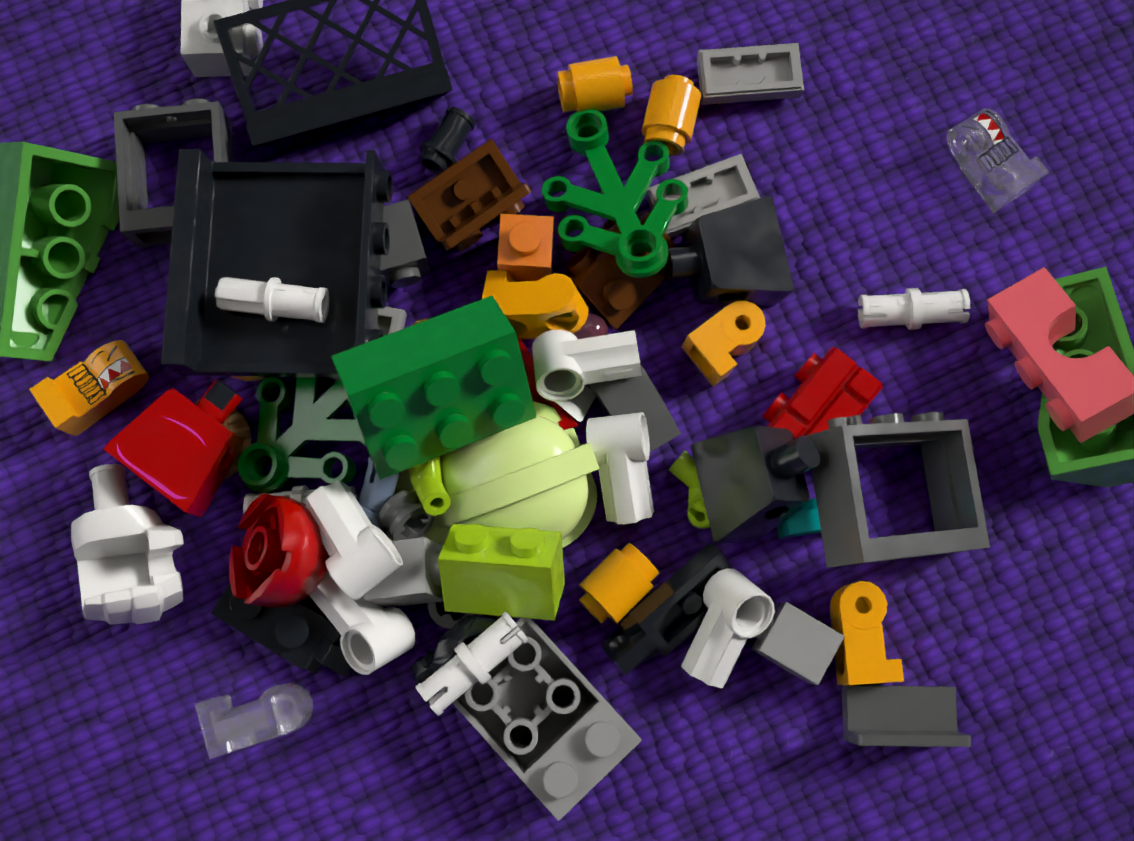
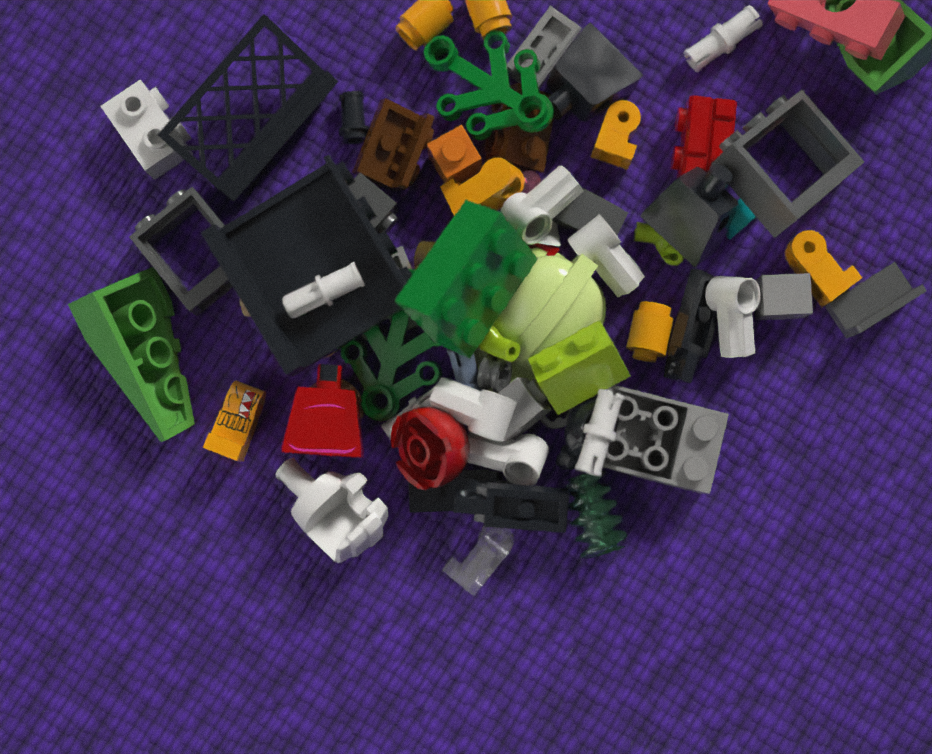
camera: 30 degrees left, 5 degrees up
none -> black hinge [453,482,570,533]
none -> clear green piece [562,468,627,558]

